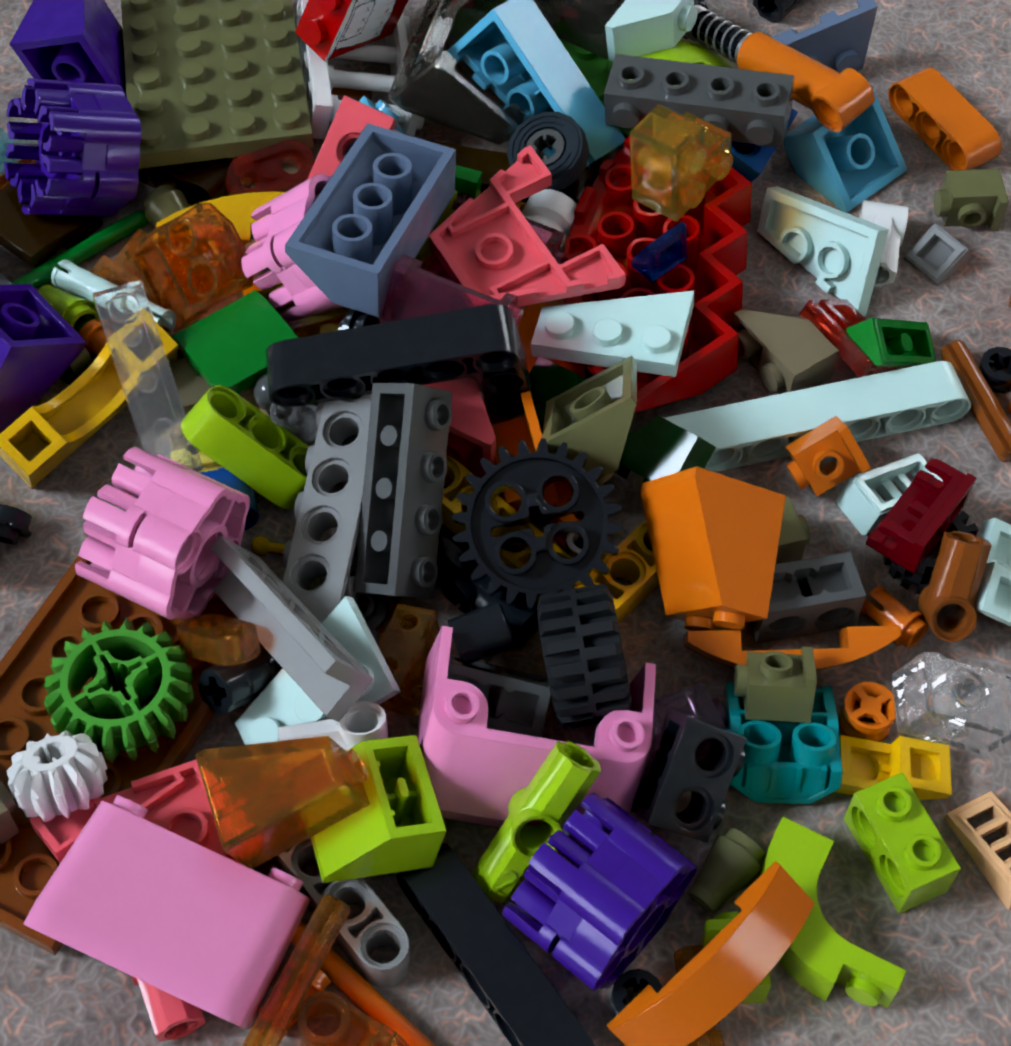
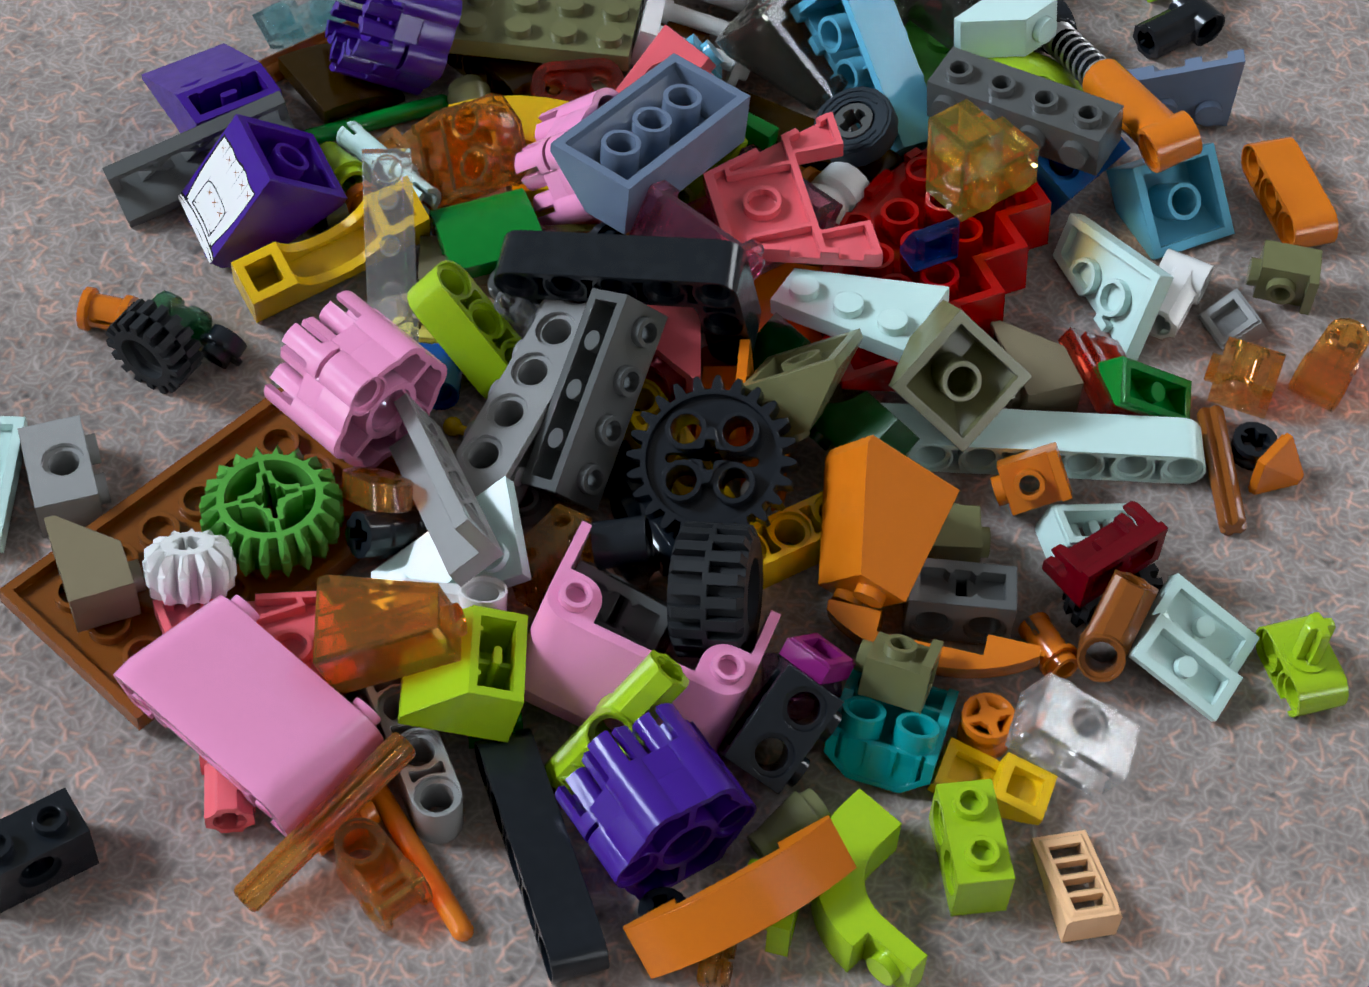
camera: 15 degrees right, 5 degrees down
none -> magenta tile [779,632,856,685]
none -> olive slope [889,300,1032,453]
none -> clear orange brick [1204,336,1286,419]

